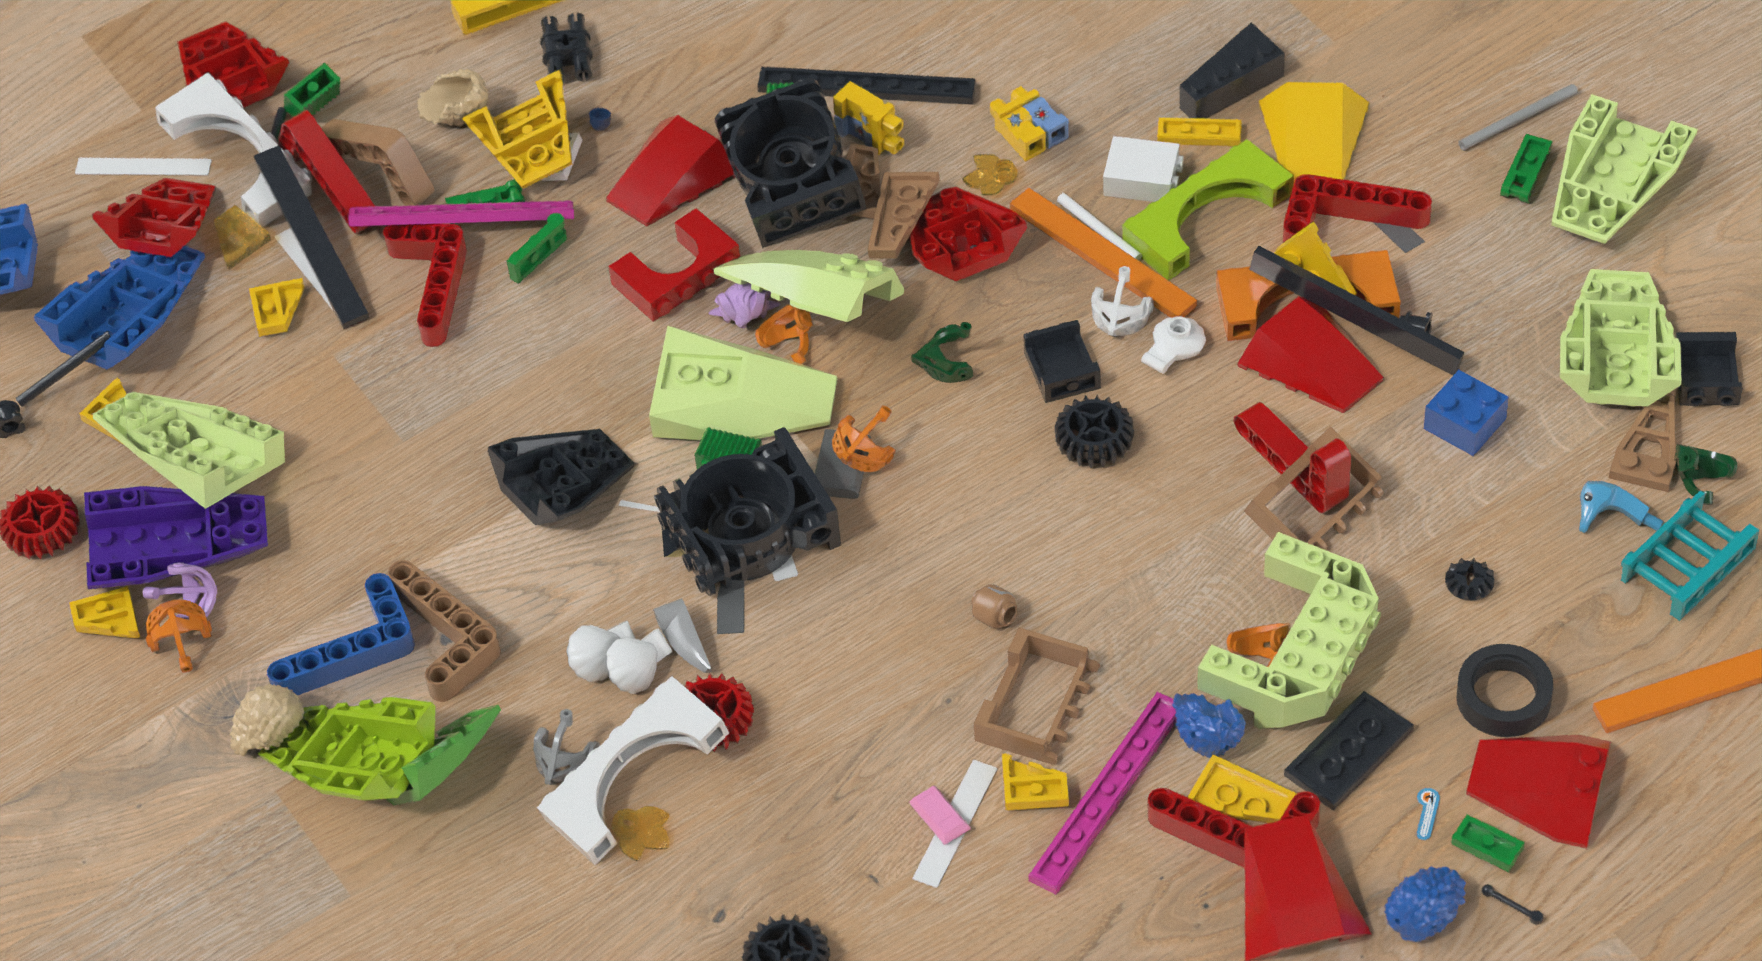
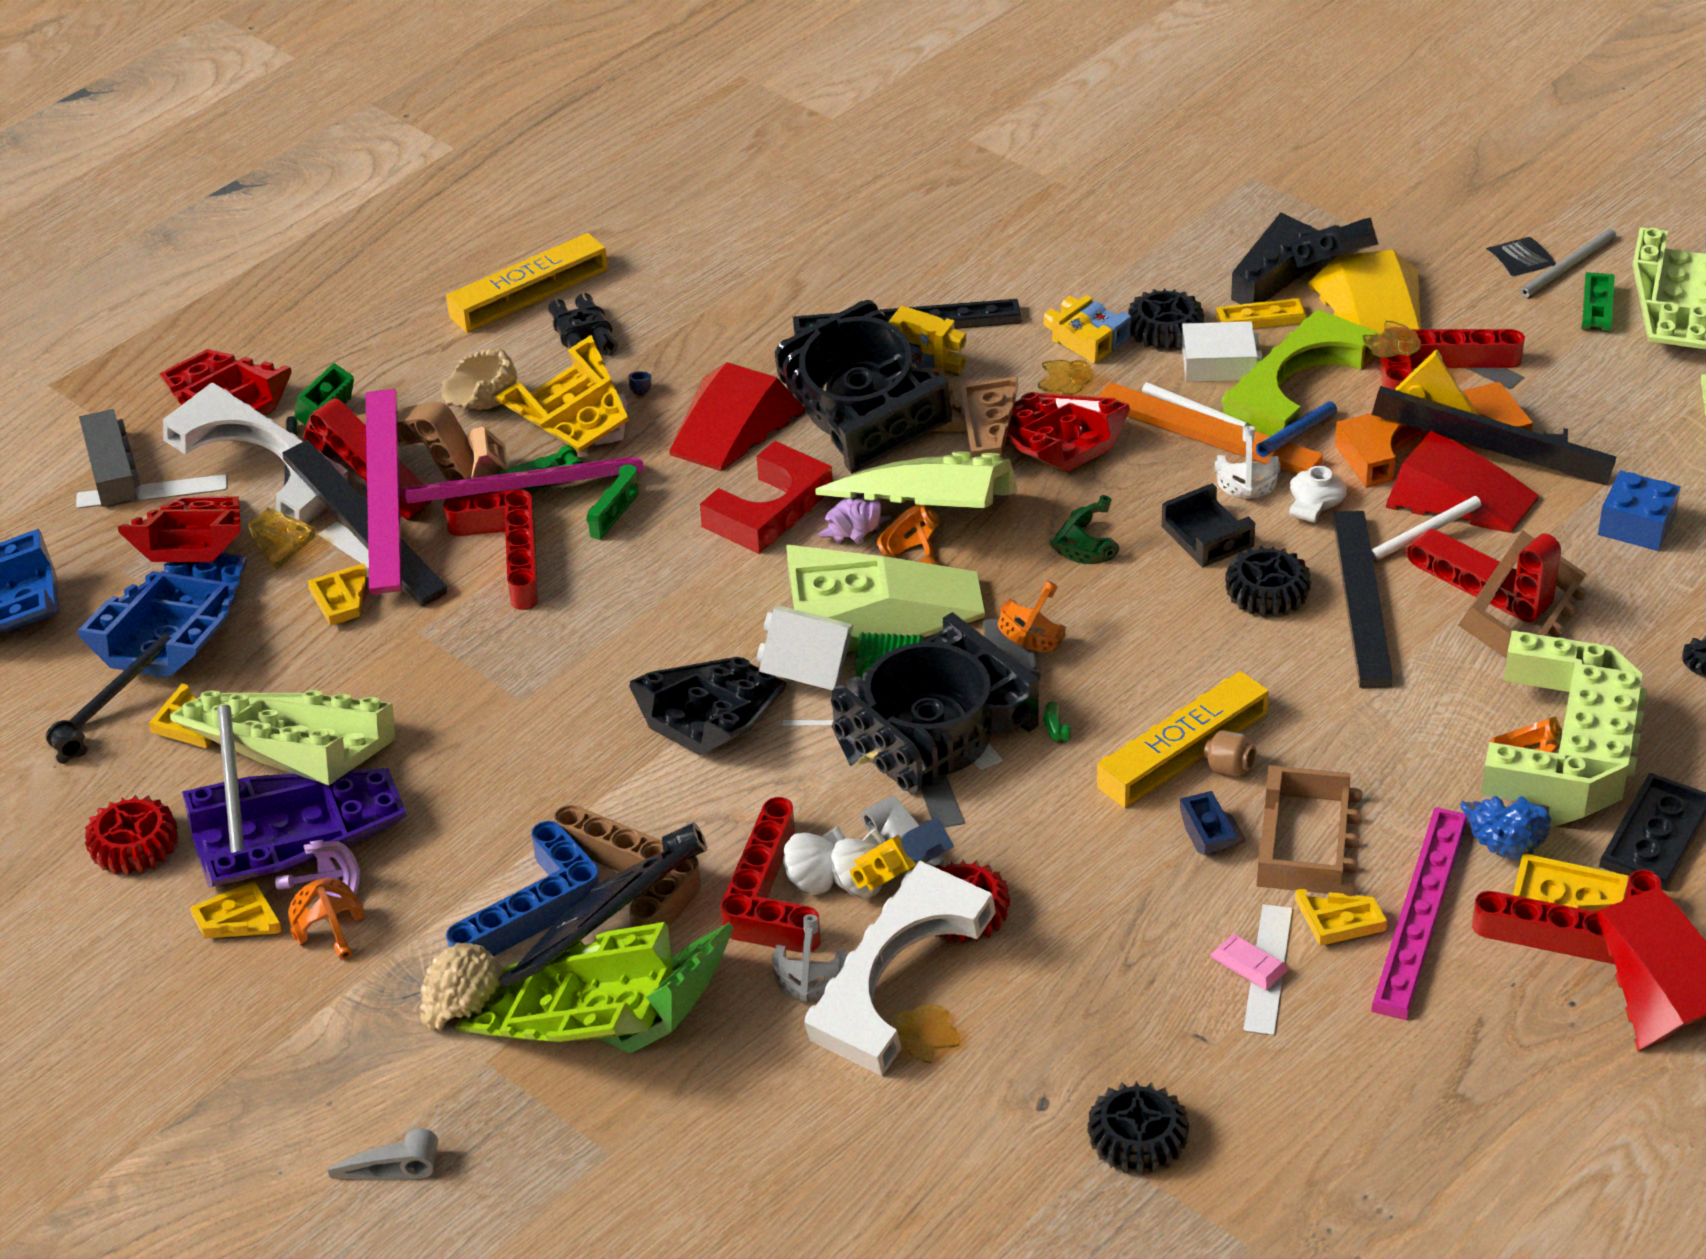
camera: 15 degrees left, 10 degrees down
none -> dark grey brick [79,409,140,507]
none -> light grey piece [217,705,244,852]
none -> light grey piece [327,1128,438,1180]
none -> dark pink tile [366,389,402,595]
none -> light nougat slope [467,427,508,478]
none -> black wing [499,822,707,987]
none -> red beam [721,797,821,953]
none -> white brick [756,605,854,690]
none -> hips [849,816,954,891]
none -> green arm [1043,701,1071,743]
none -> yellow brick [1097,670,1269,808]
none -> black gear [1128,288,1205,350]
none -> dark blue slope [1180,791,1246,855]
none -> blue piece [1256,401,1337,457]
none -> black panel [1290,217,1379,268]
none -> black tile [1333,511,1393,688]
none -> clear yellow plate [1363,321,1421,357]
none -> white bar [1371,496,1481,561]
none -> black sticker [1486,237,1555,276]

